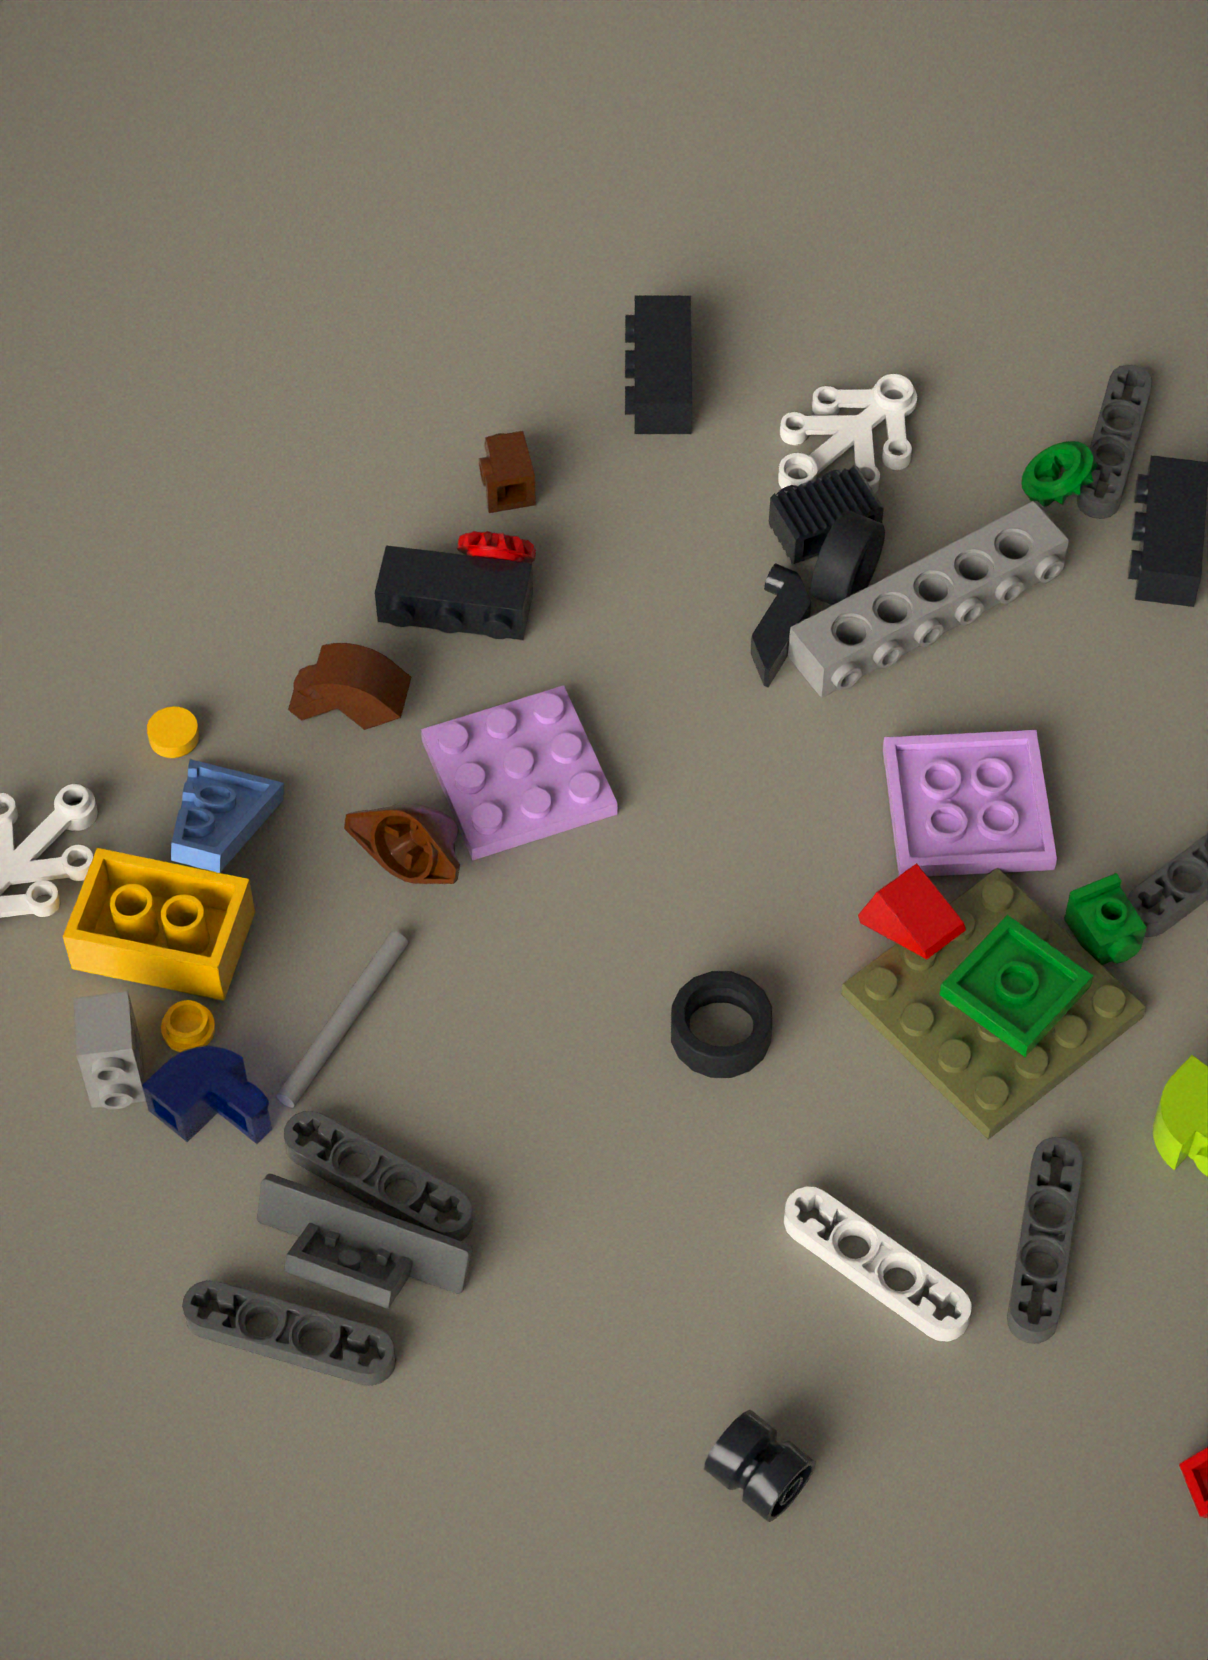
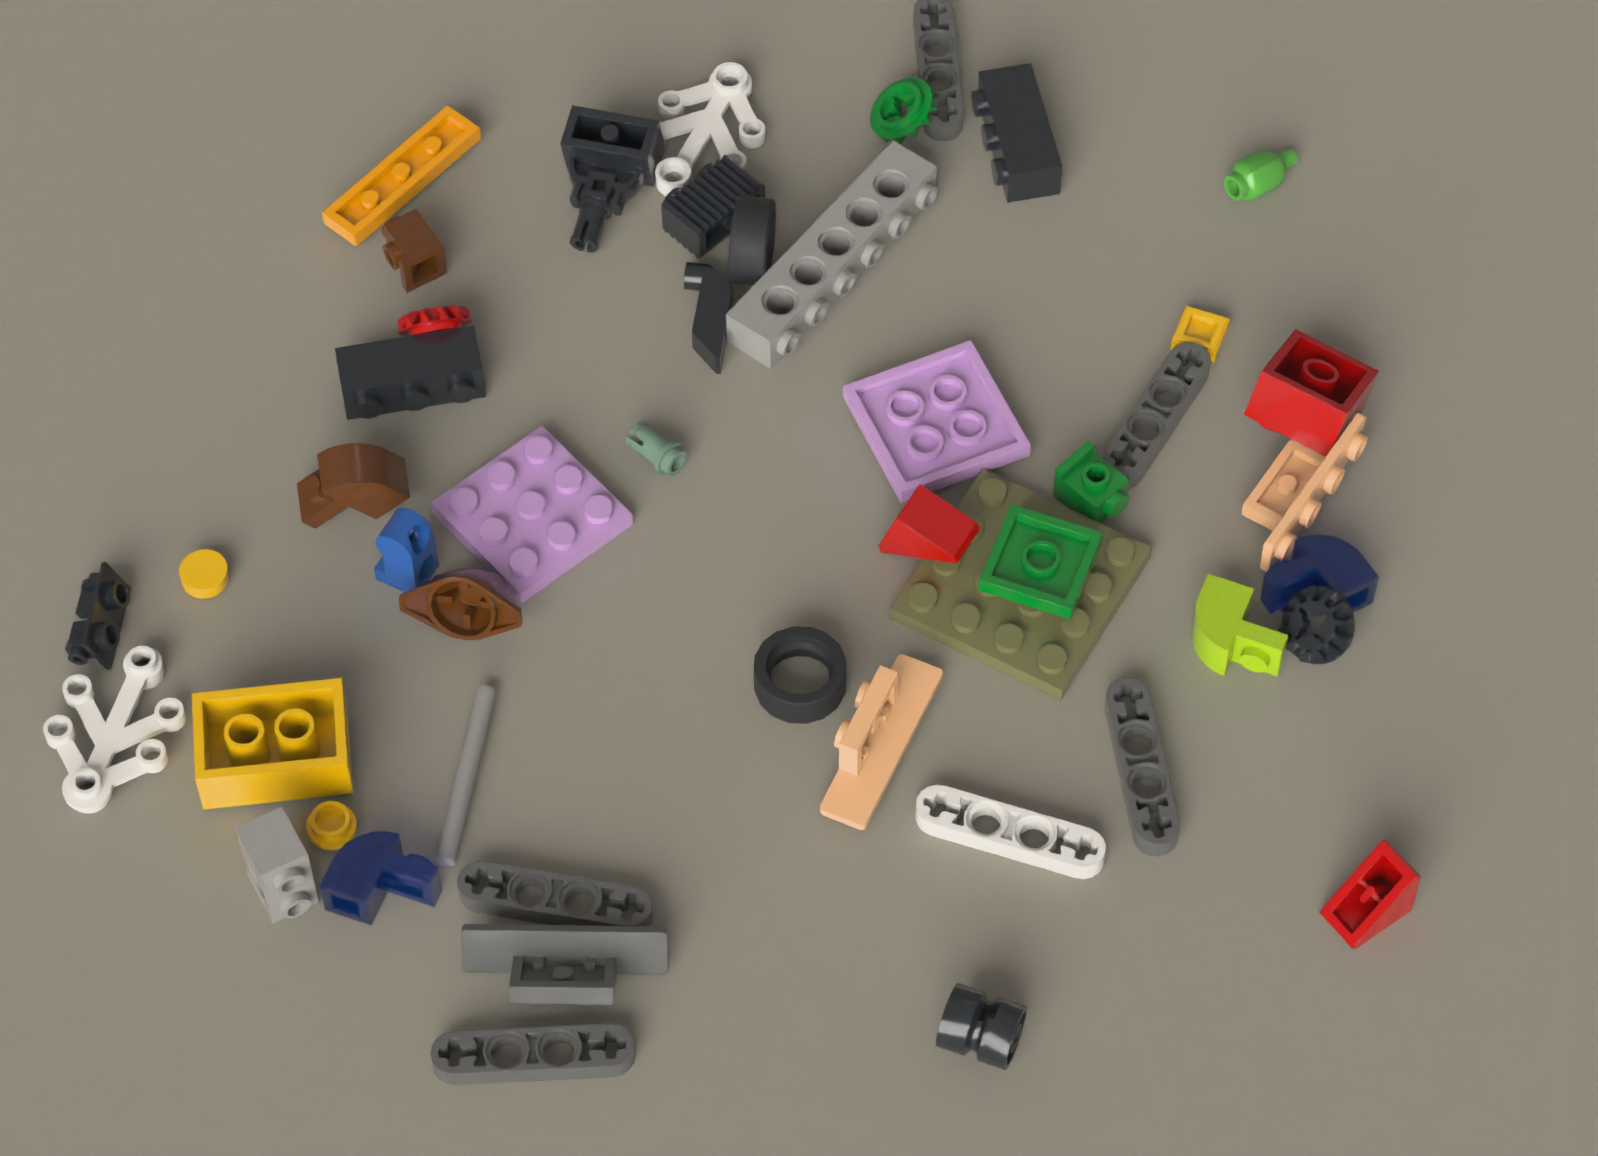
camera: 20 degrees left, 0 degrees up
medium blue wing [171,759,284,873] -> none
black brick [625,295,692,434] -> none
none -> black hinge [65,562,131,670]
none -> light orange plate [322,105,481,247]
none -> blue leg [374,507,439,592]
none -> black brick [560,105,665,253]
none -> sand green pin [626,421,687,476]
none -> light nougat bracket [820,654,943,830]

